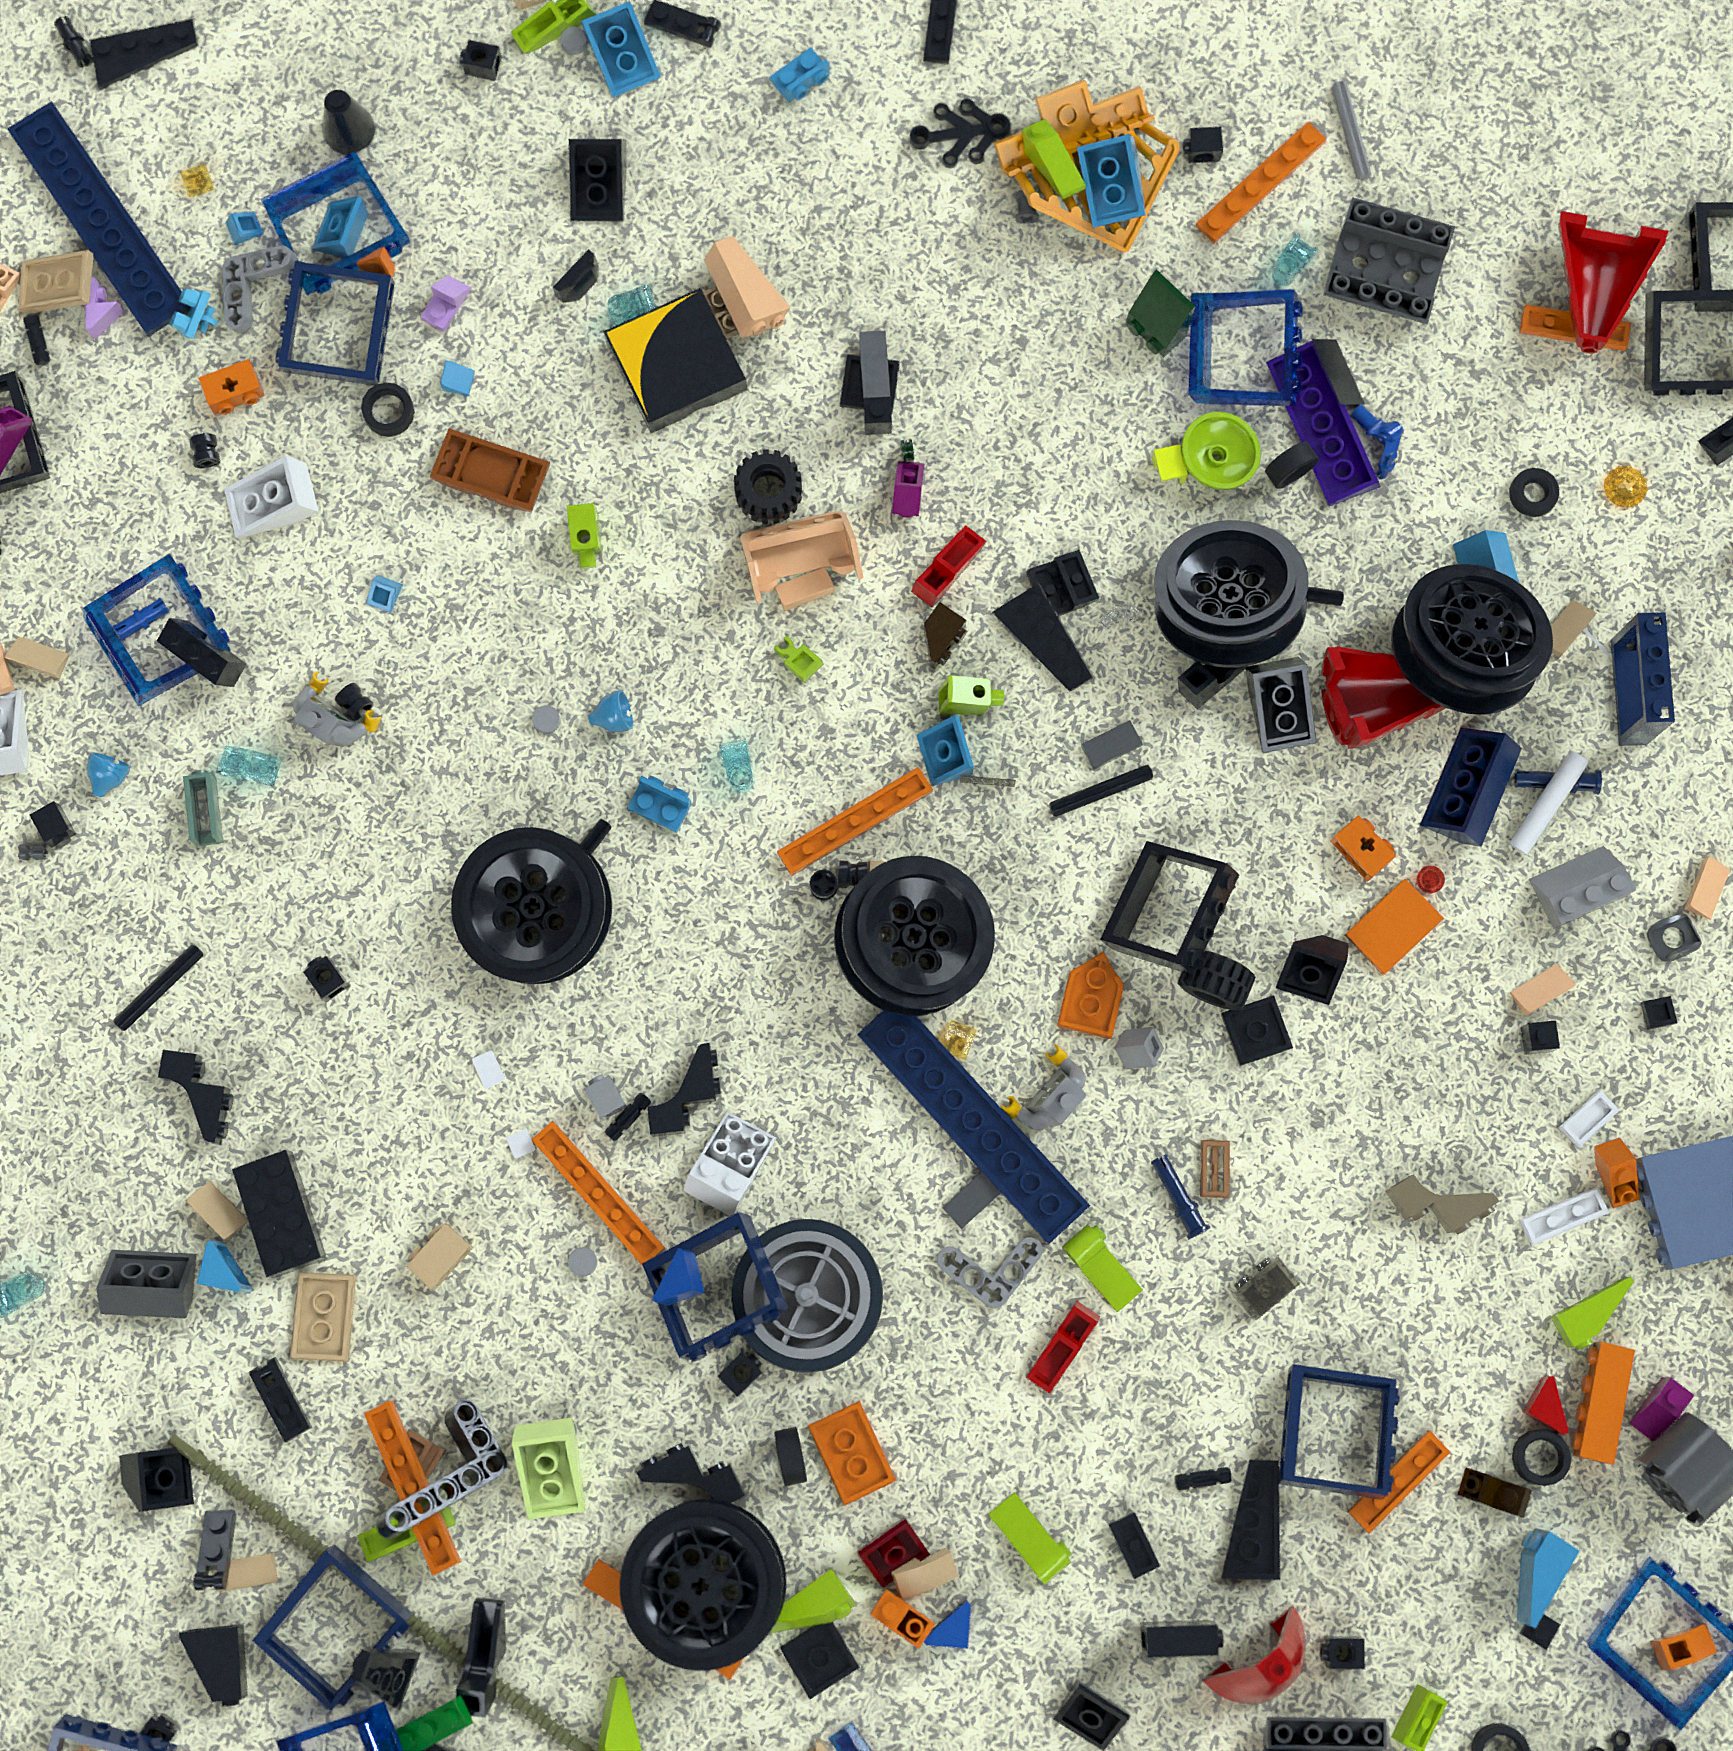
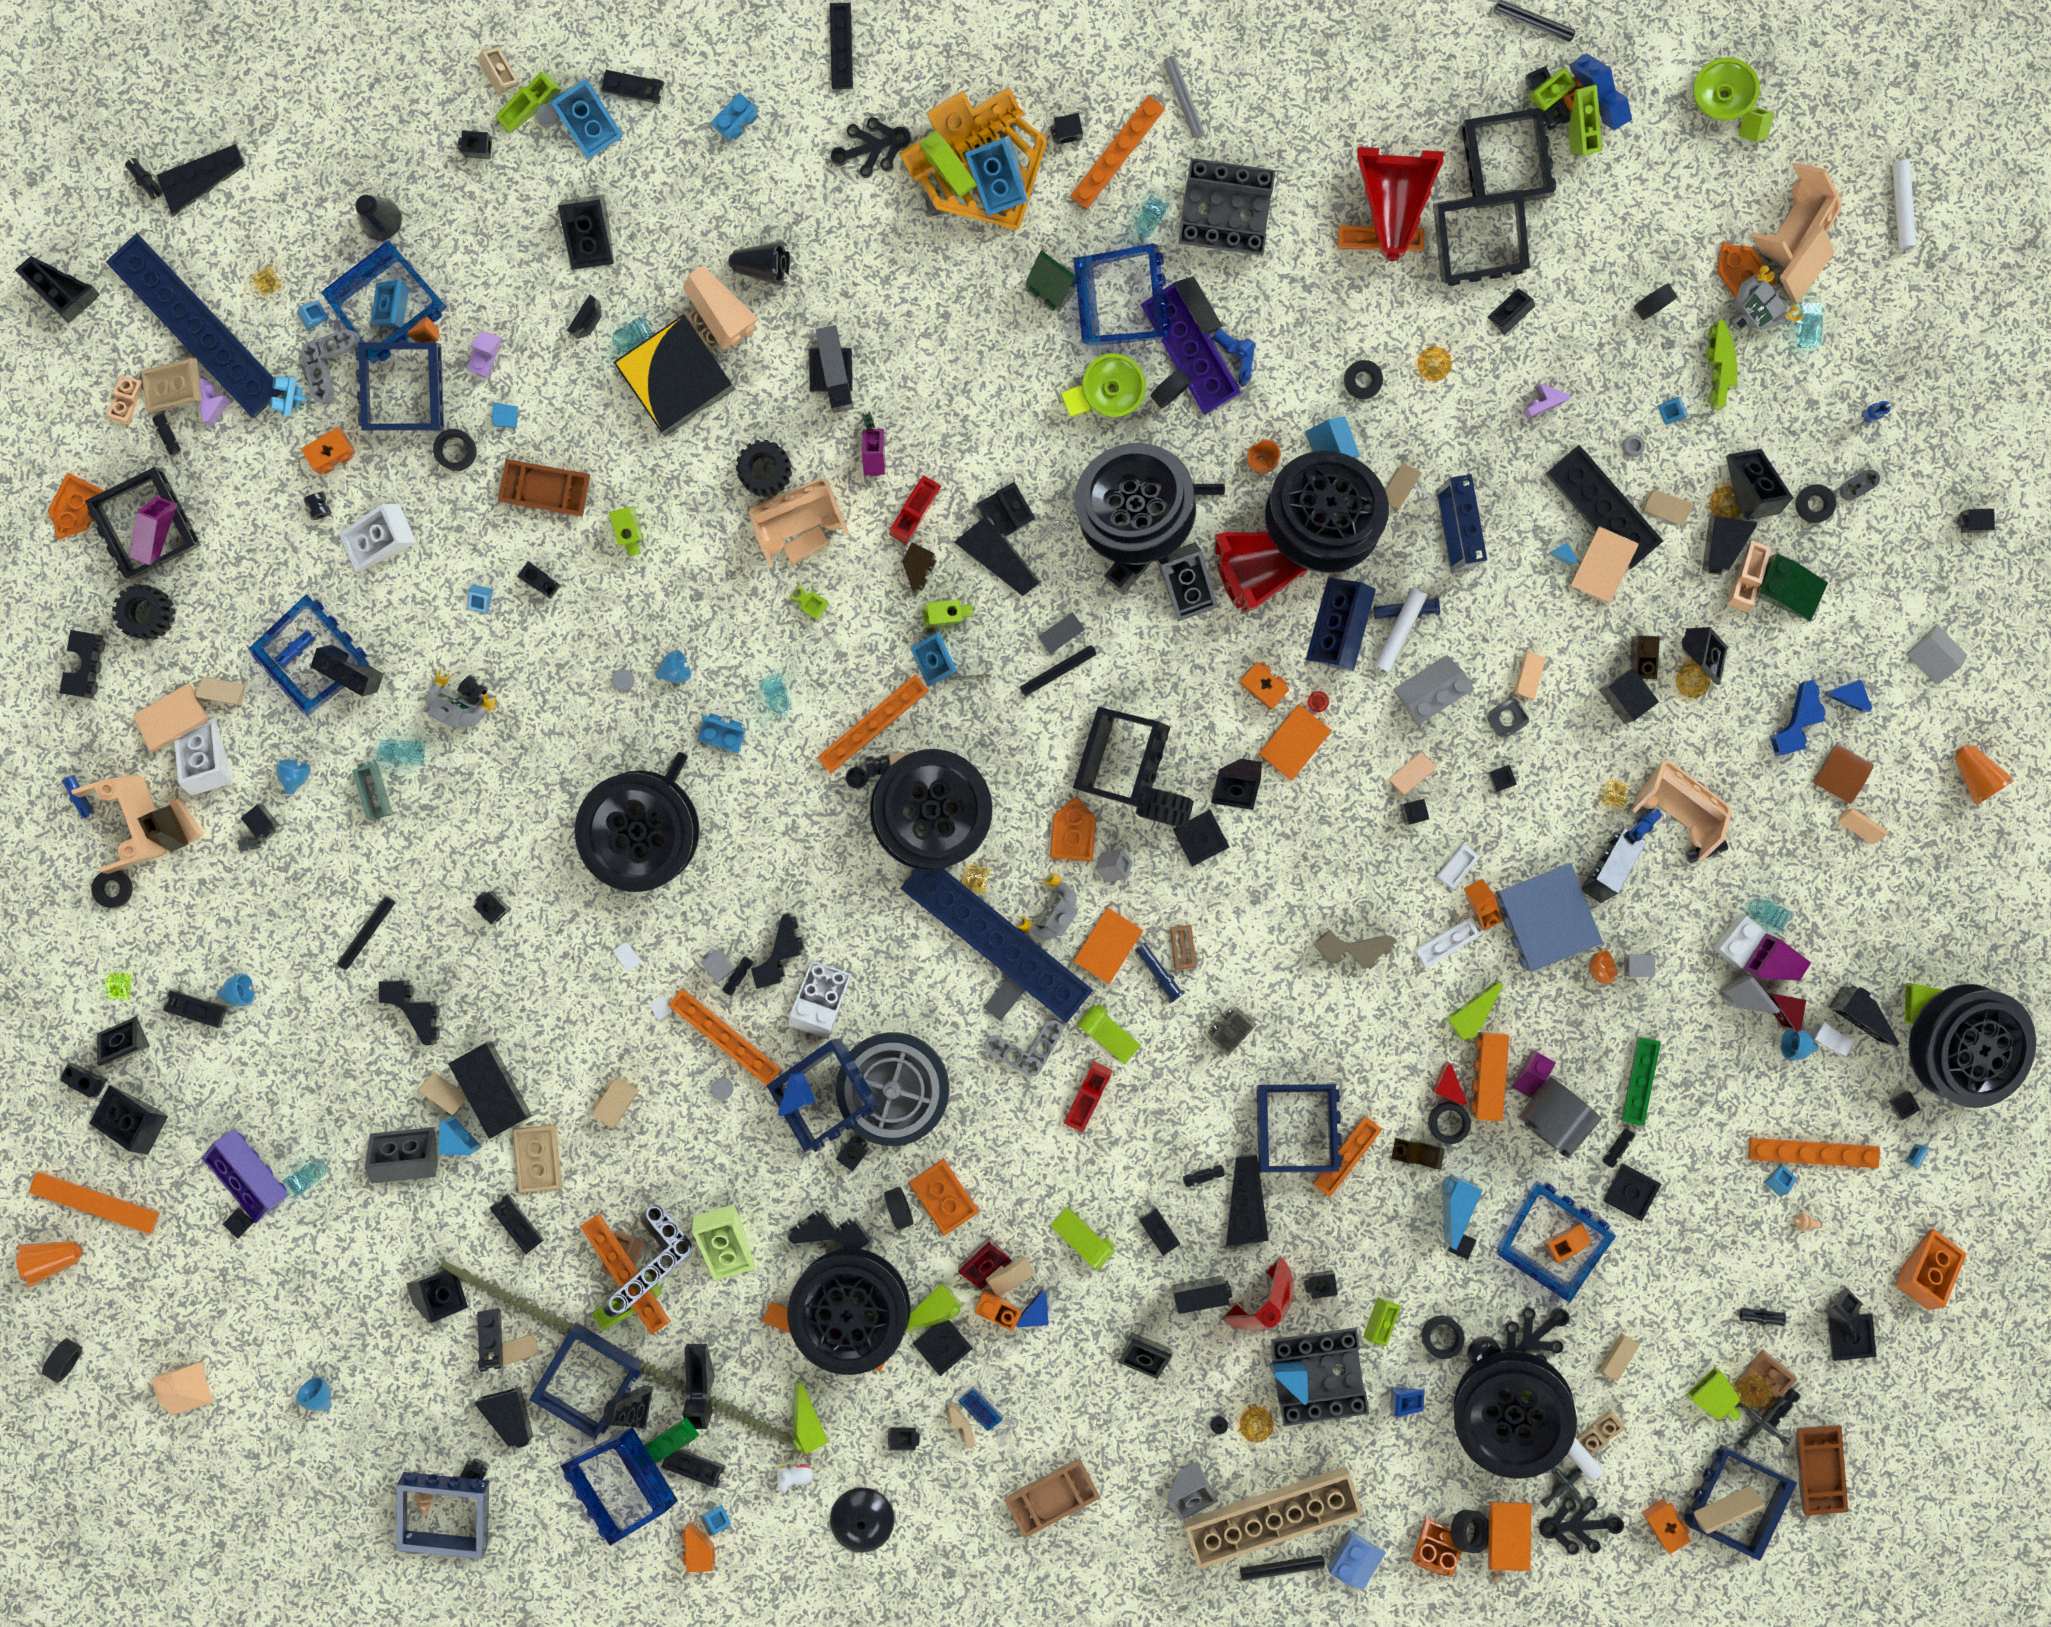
camera: 10 degrees left, 10 degrees up
none -> black leg [517,561,561,599]
none -> black cone [729,242,790,286]
none -> orange tile [1073,907,1143,984]
none -> orange hair [1246,439,1281,474]

